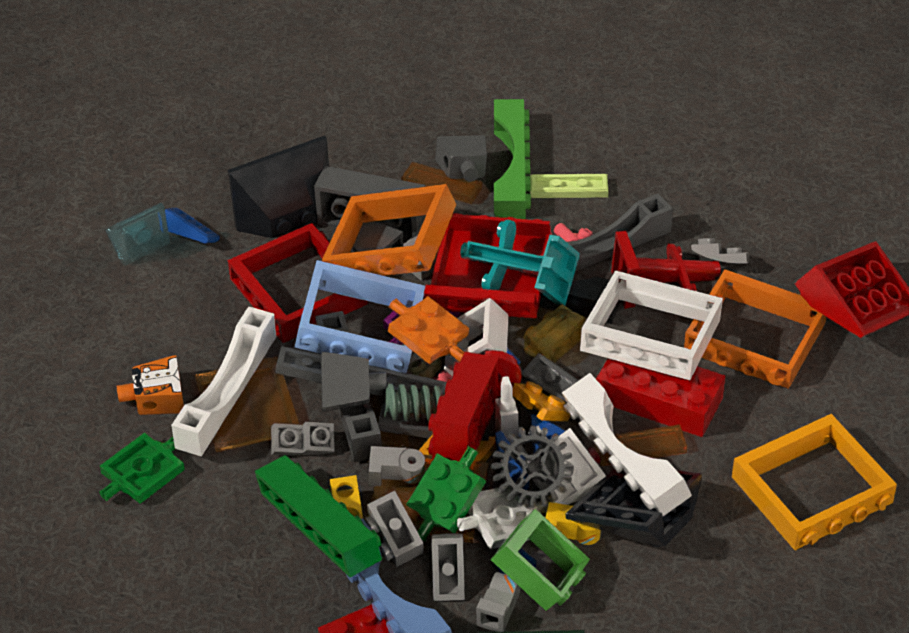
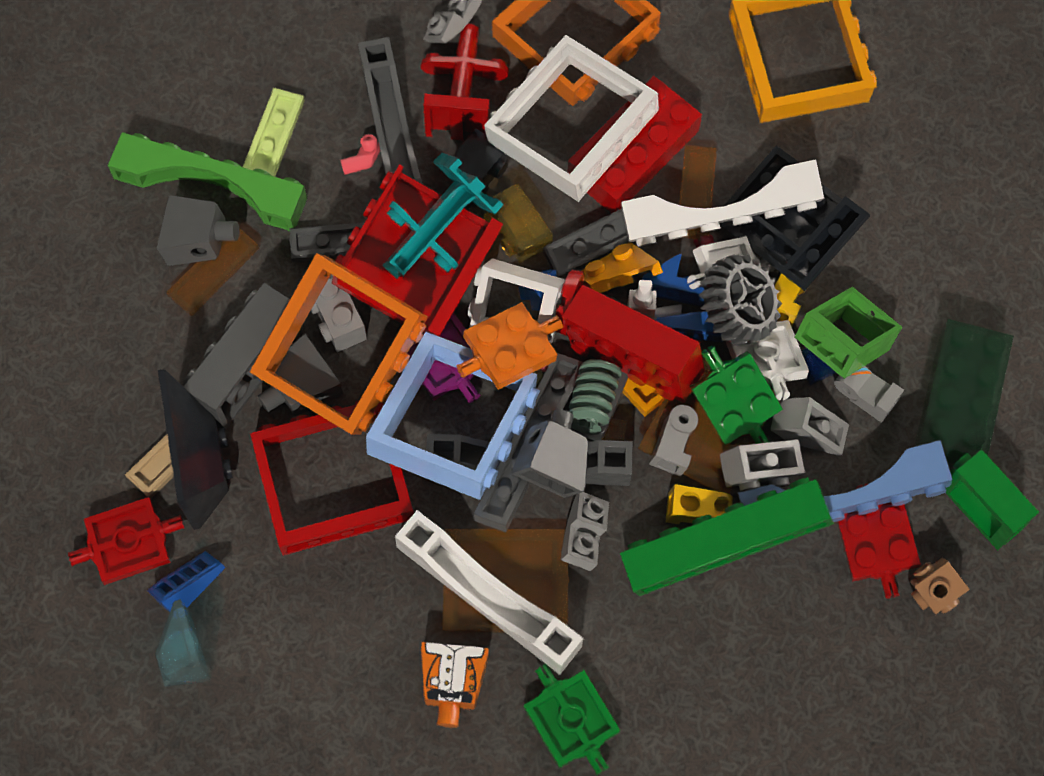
camera: 75 degrees left, 25 degrees up
none -> red plate [68,497,185,585]

